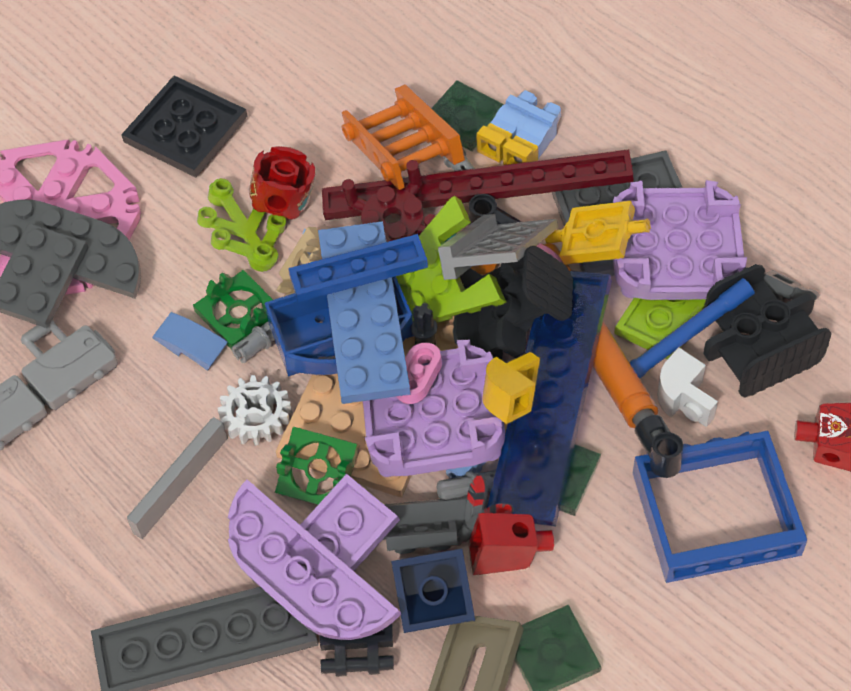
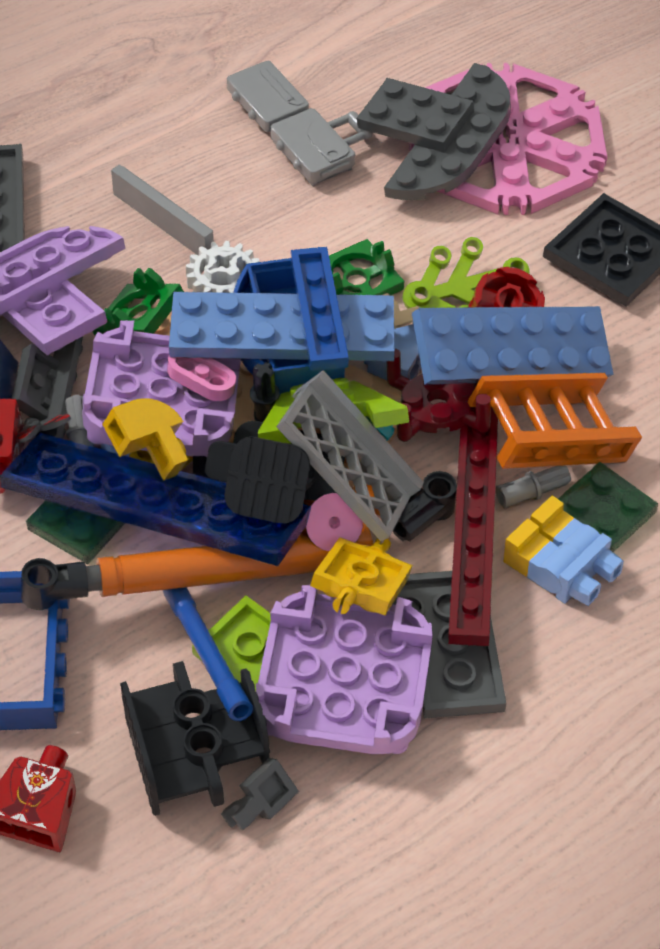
camera: 95 degrees right, 5 degrees down
medium blue slope [152,312,228,371] -> none
white brick [657,347,718,427] -> none
none -> medium blue plate [412,306,614,385]

